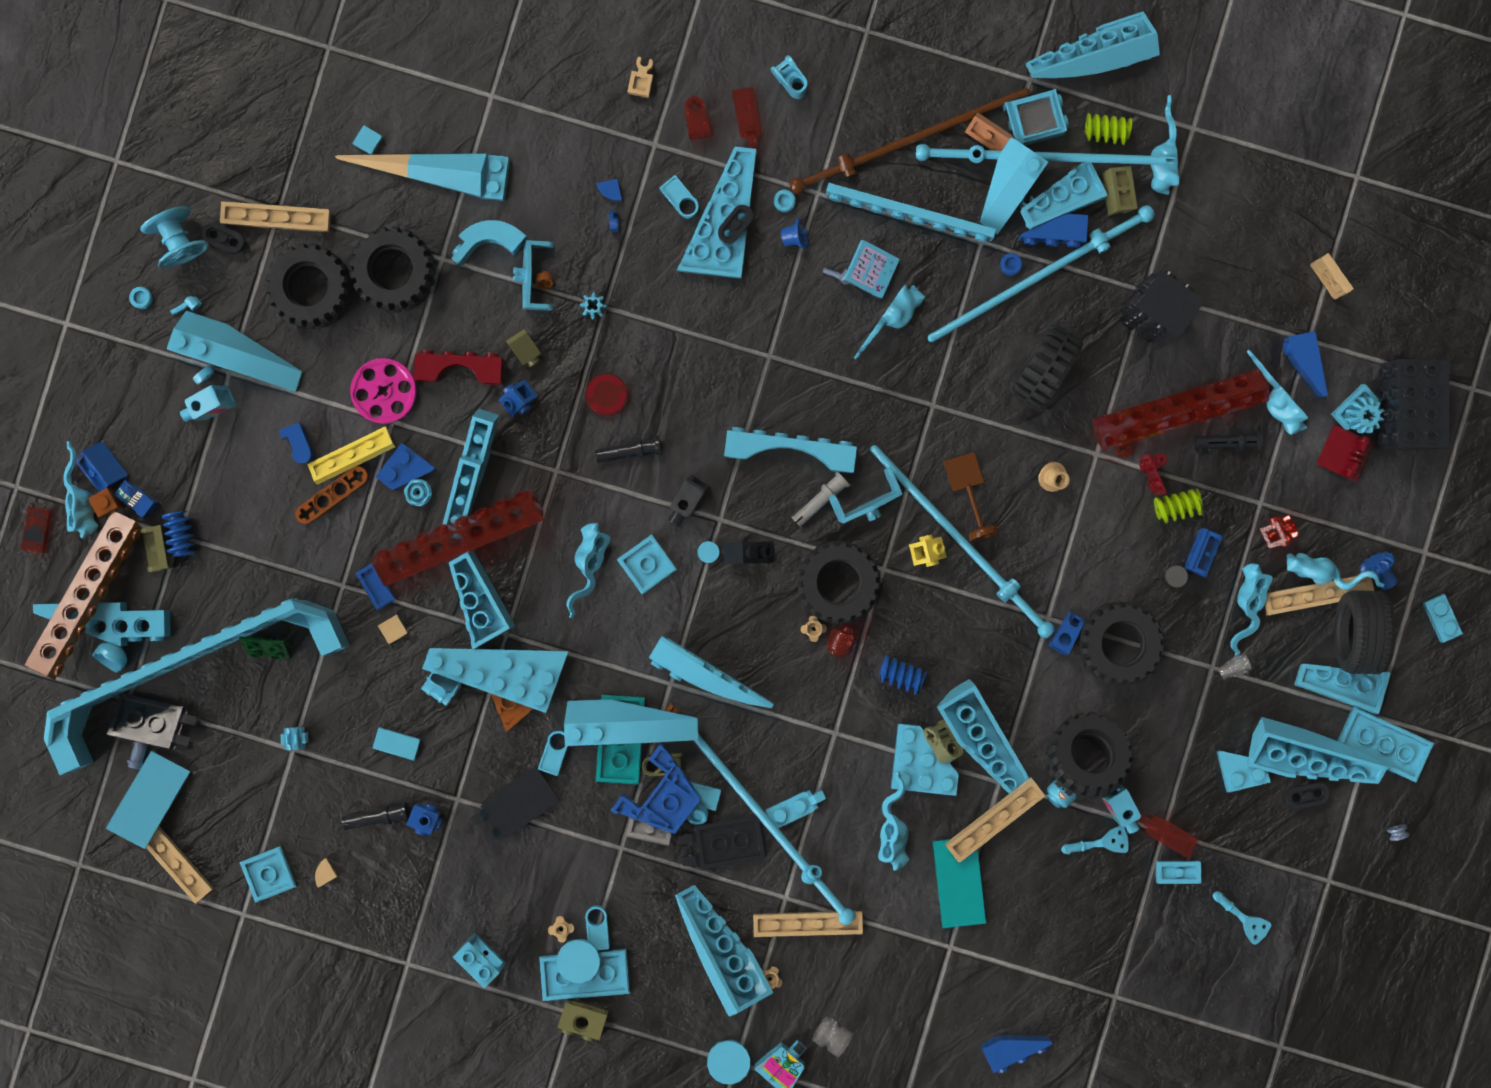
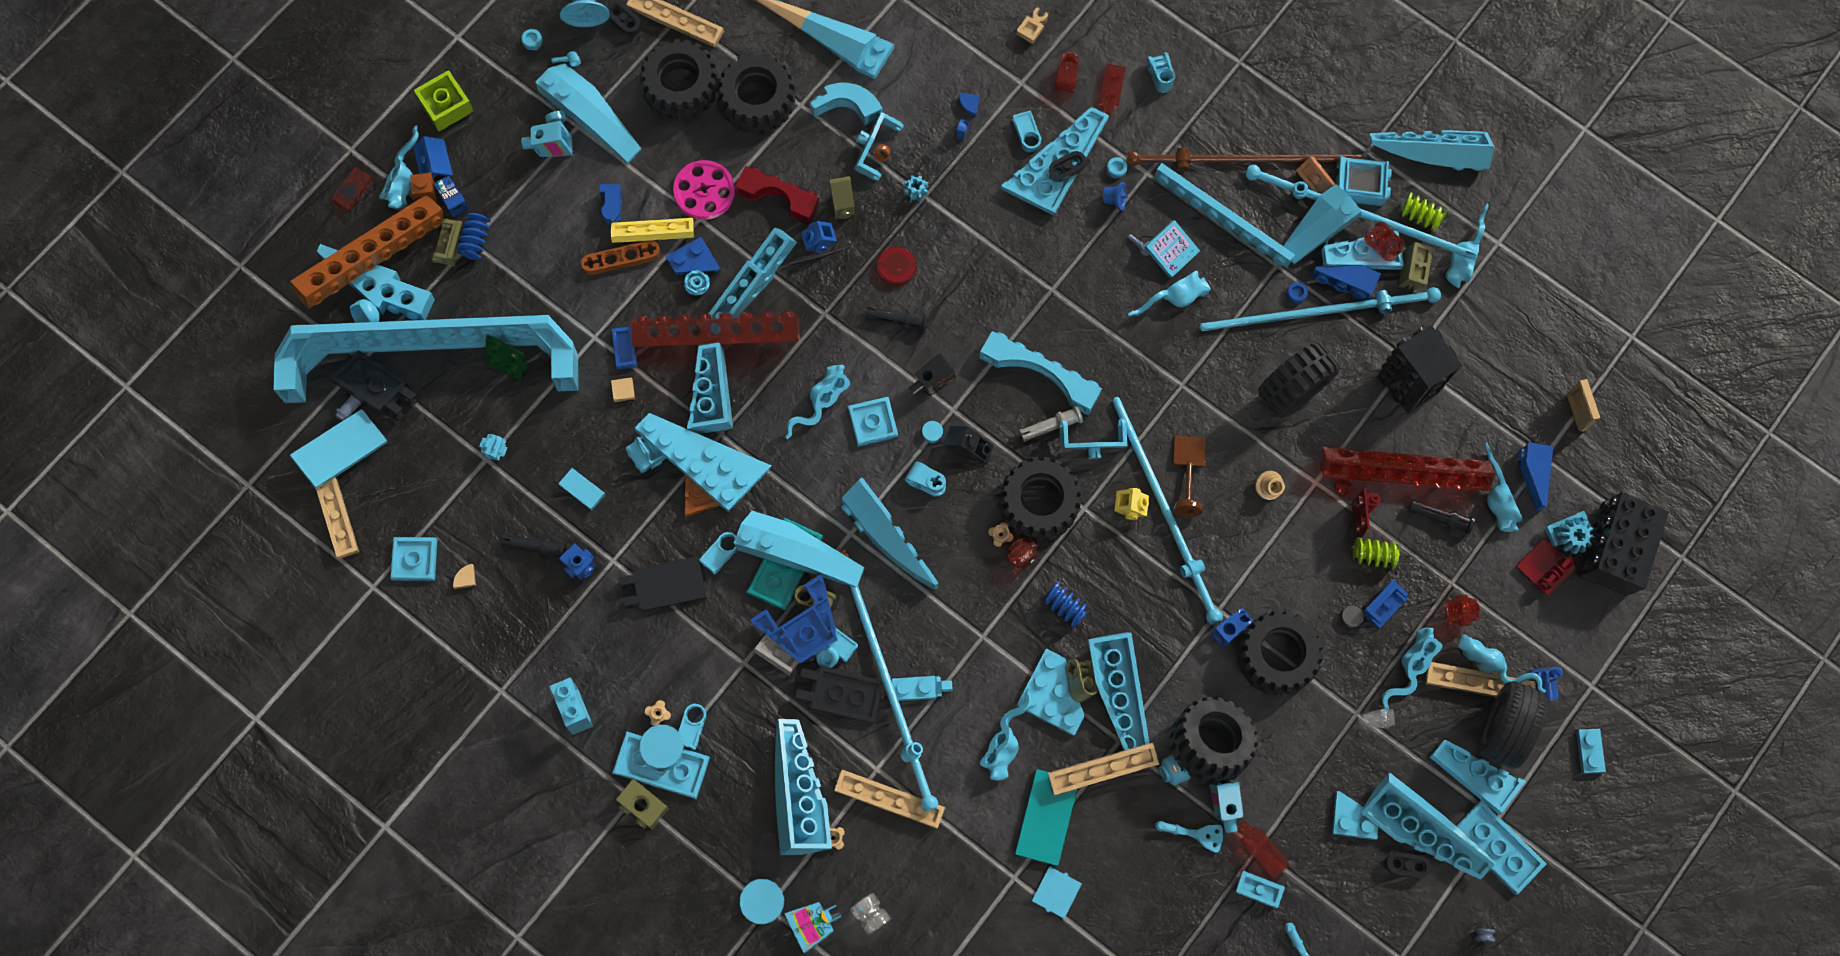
camera: 15 degrees right, 15 degrees down
none -> lime brick [414,70,473,131]
none -> medium azure piece [905,461,946,497]
none -> medium azure piece [1032,866,1082,918]
none -> clear red piece [1363,221,1404,261]

